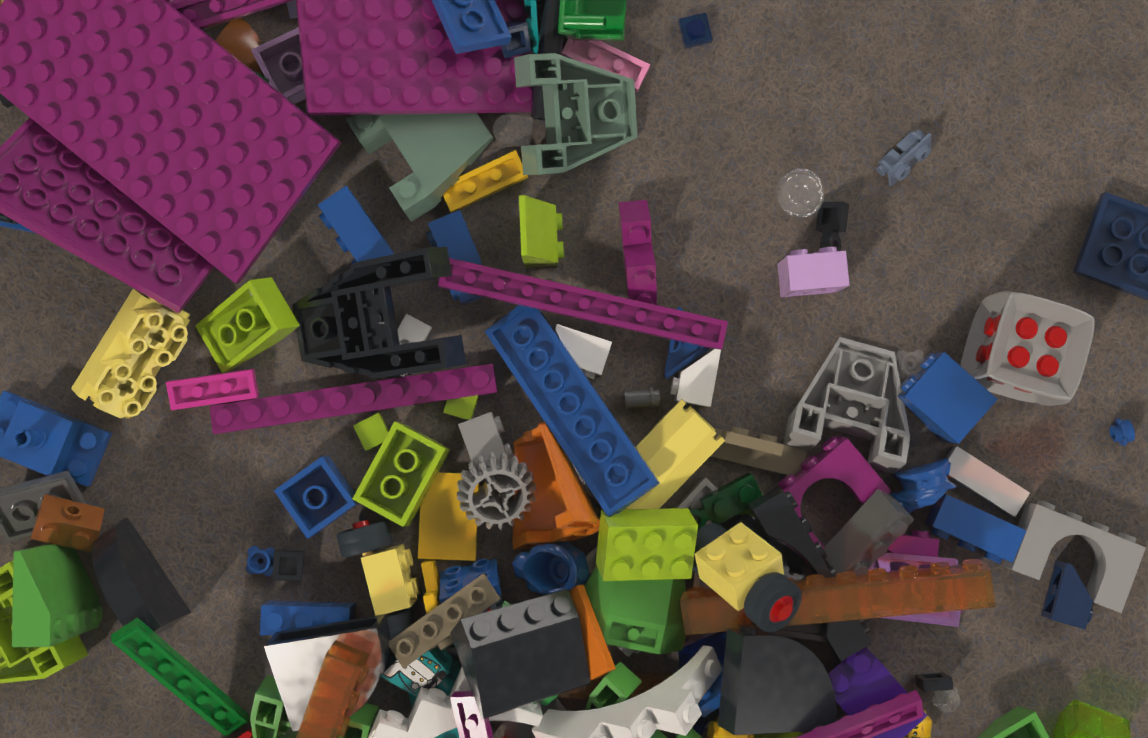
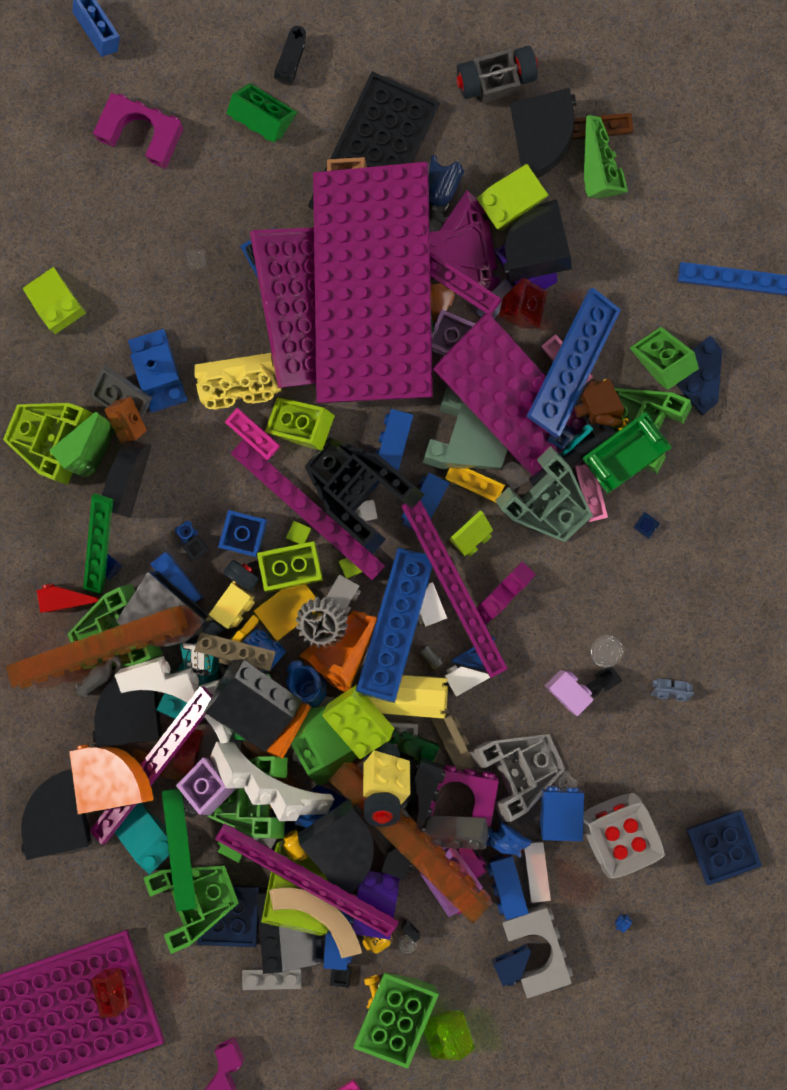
camera: 50 degrees right, 0 degrees up
none -> clear blue plate [105,553,123,580]

